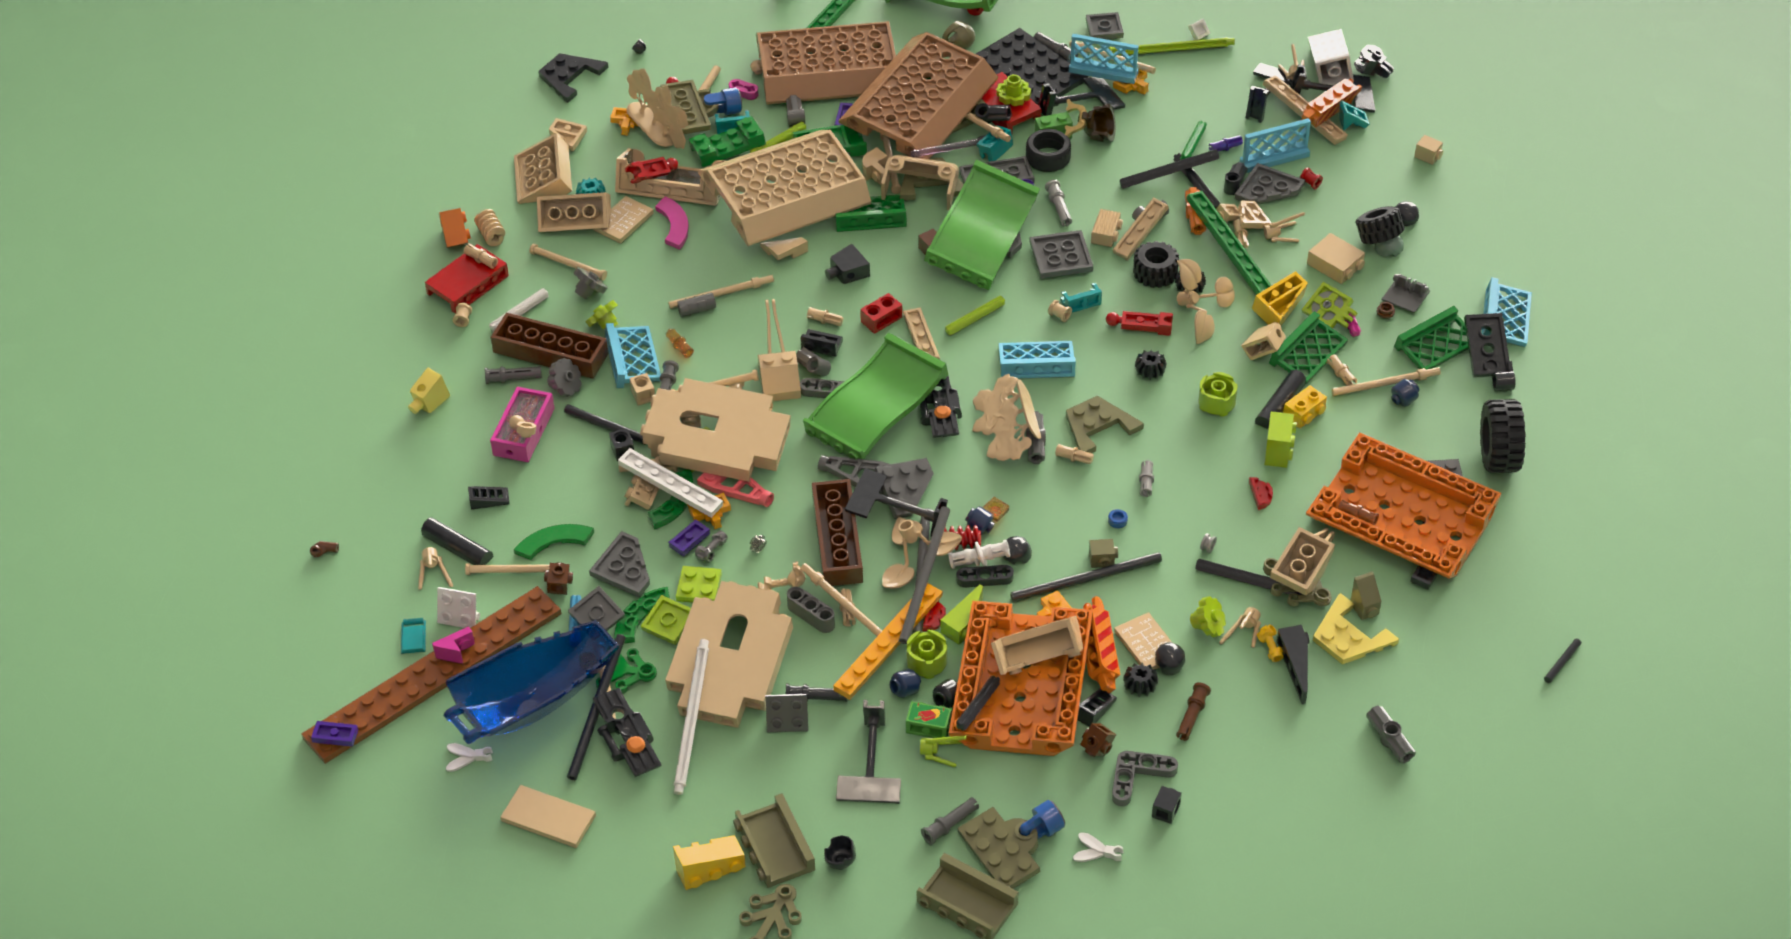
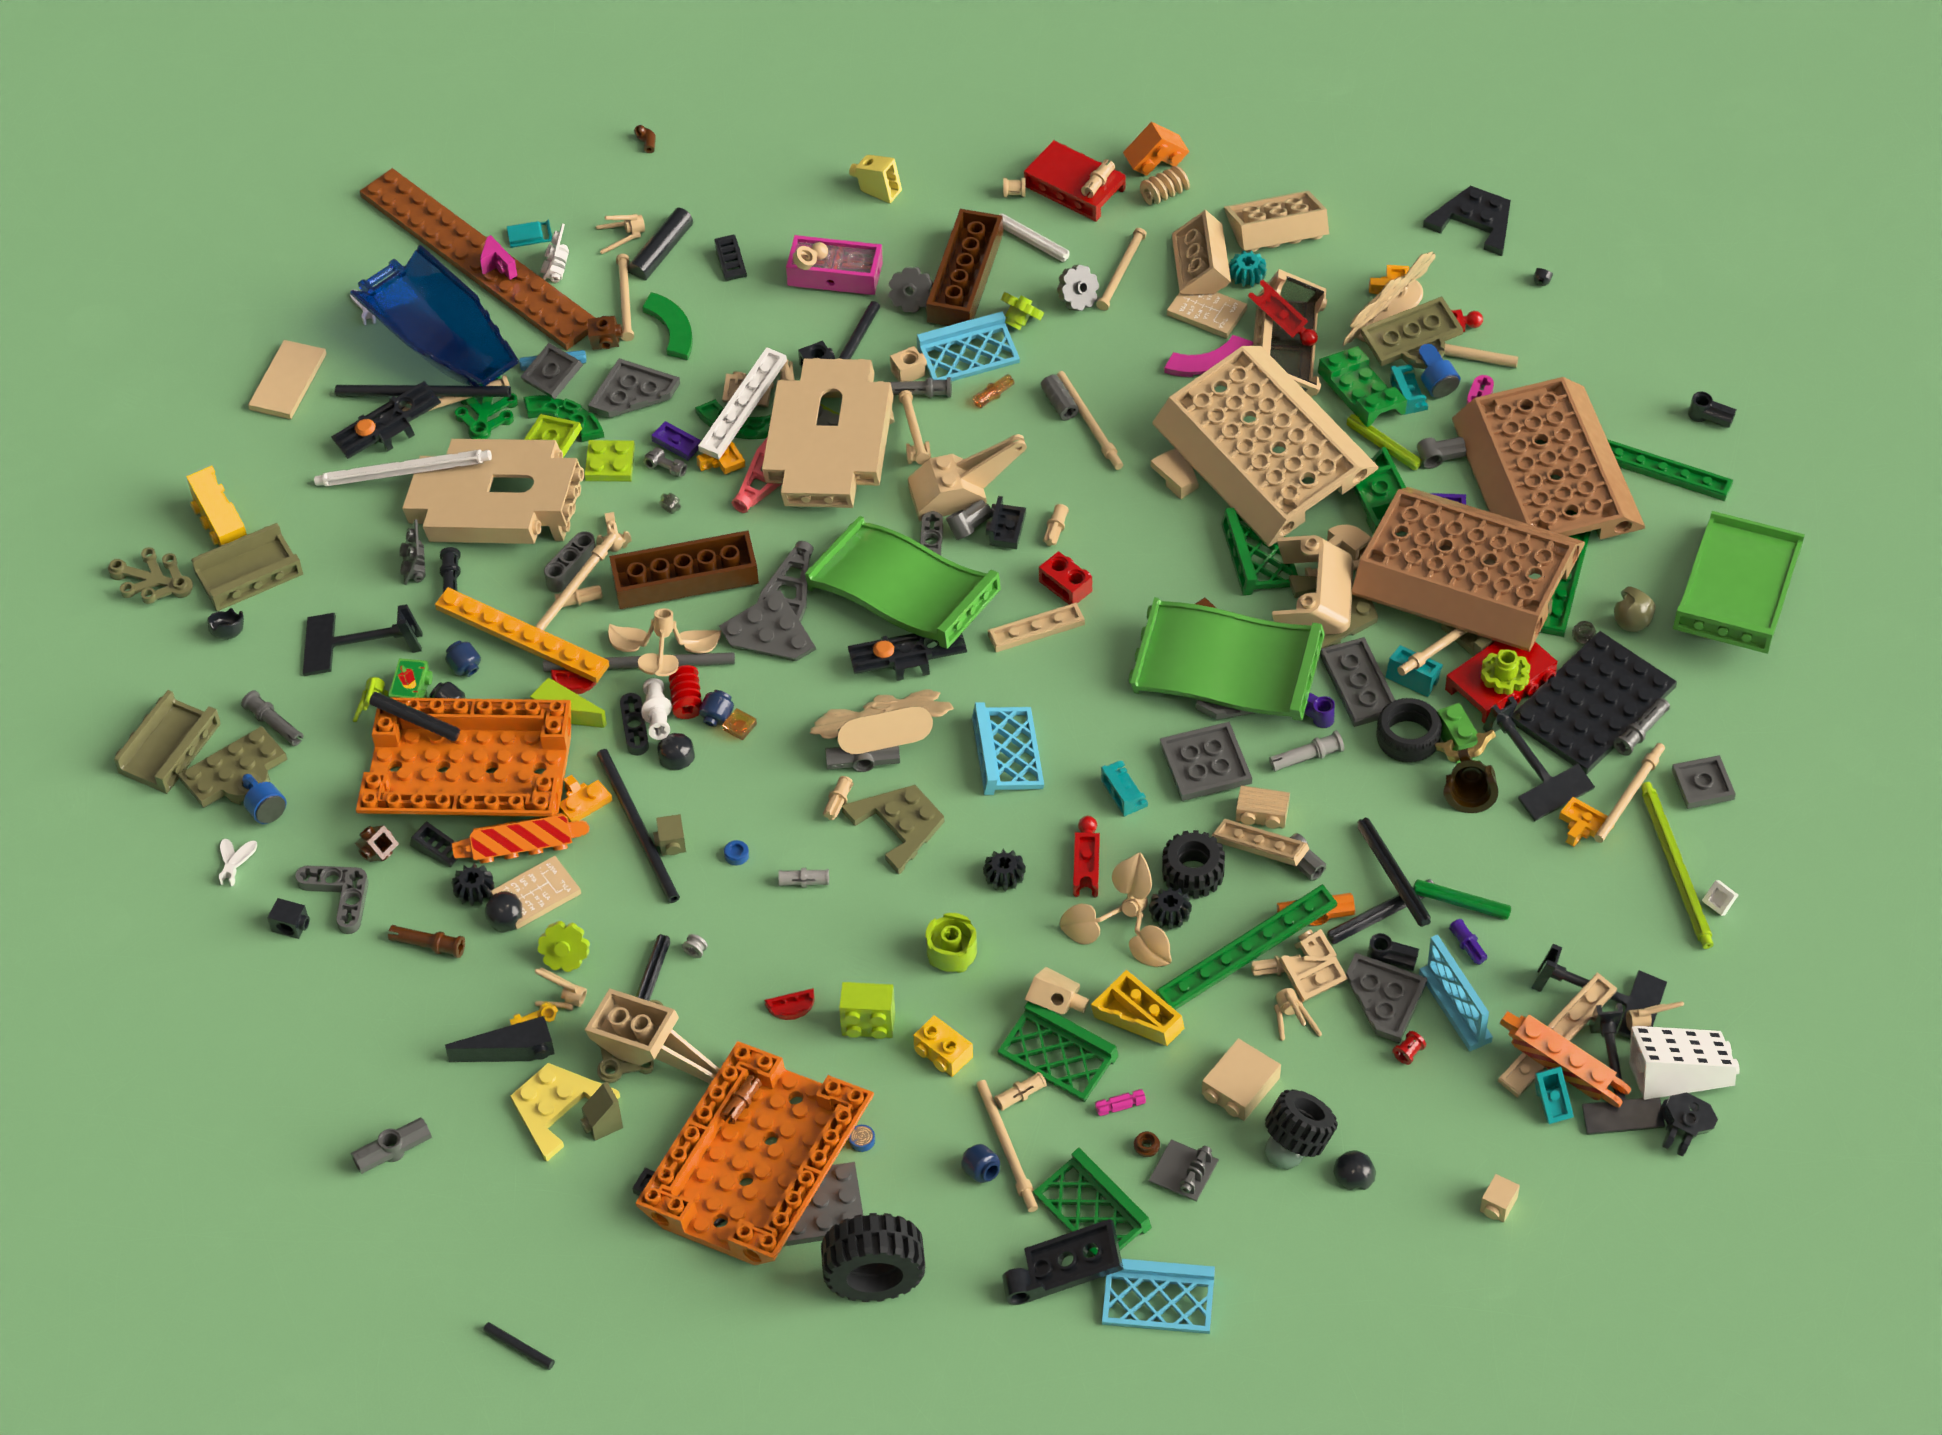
camera: 85 degrees right, 5 degrees up
dark purple plate [311,721,358,747] -> none
dark grey pin [485,366,542,384] -> none
tan wing [549,118,587,152] -> none
black torso [825,244,870,284] -> none
black piece [845,468,948,537] -> none
dark grey piece [899,507,950,644] -> none
lime brick [906,630,947,679] -> none
bar [911,135,986,157] -> none
lime axle [945,295,1005,336] -> none
black piece [975,103,1012,123] -> none
tan windscreen [991,616,1083,675] -> none
tan bush [1048,300,1072,322] -> none
medium azure fence [1069,34,1139,84] -> none
black brick [1255,370,1306,429] -> none
lime piece [1301,282,1358,328] -> none

